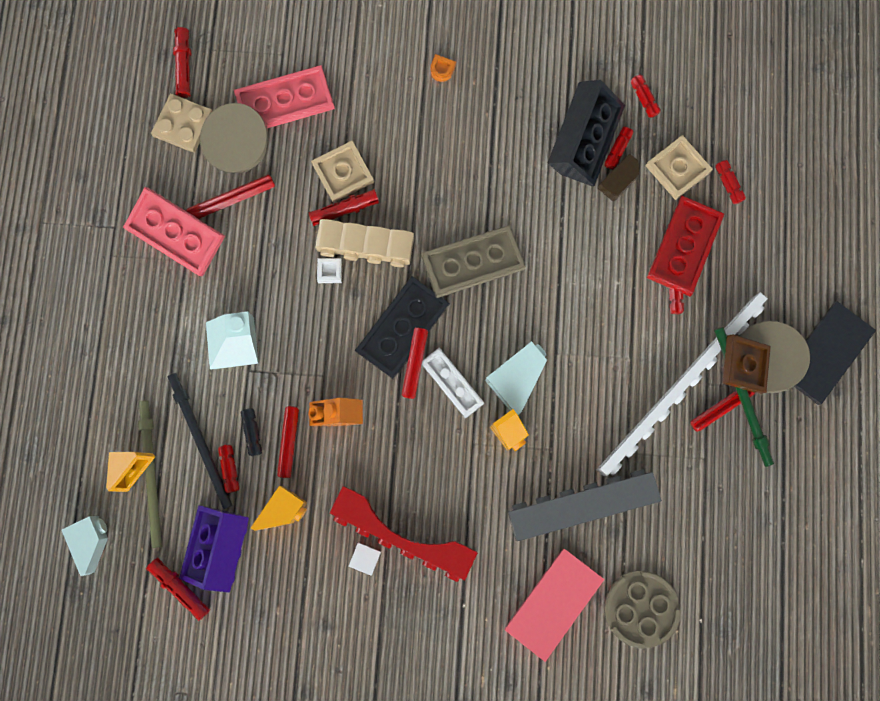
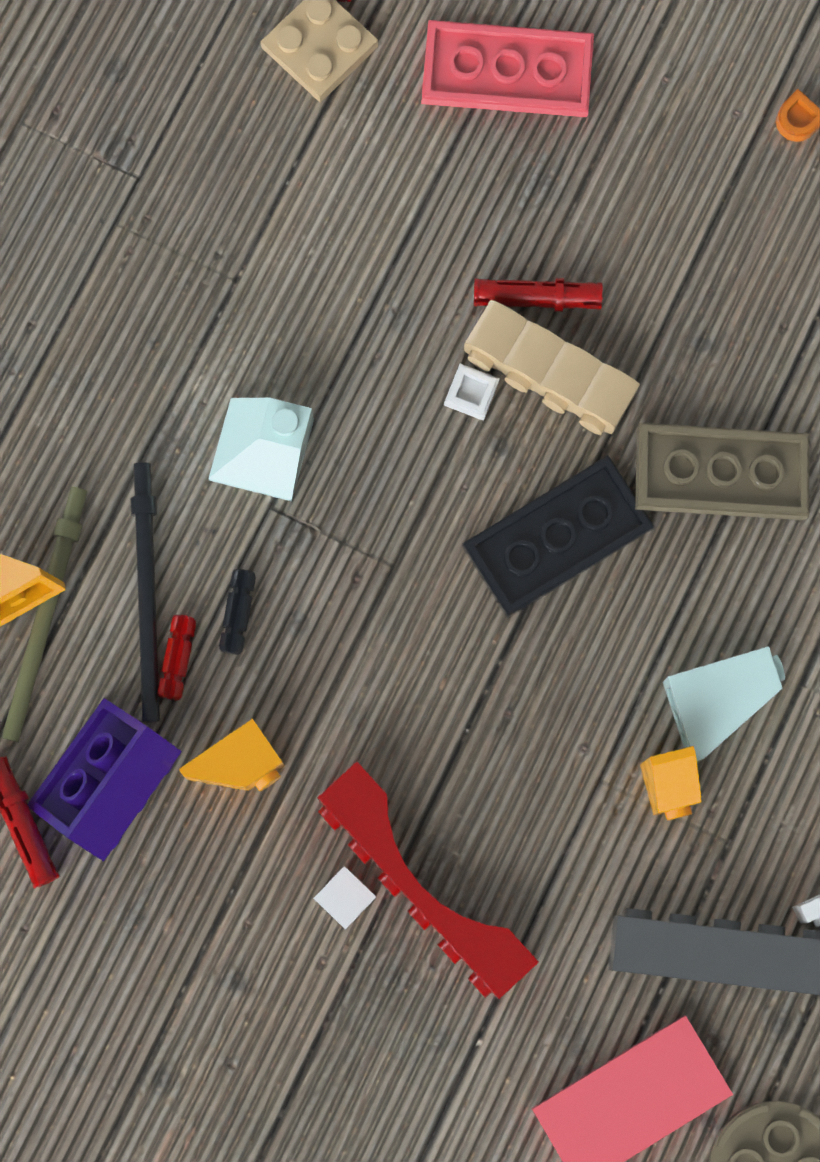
camera: 20 degrees right, 0 degrees up
coral tile [123,187,225,276] -> none
red axle [186,175,275,219] -> none
dark tan tile [200,103,269,173] -> none
red axle [277,406,299,478] -> none
orange slope [308,398,363,426] -> none
tan plate [311,141,374,203] -> none
red axle [402,328,428,399] -> none
white tile [422,348,484,419] -> none

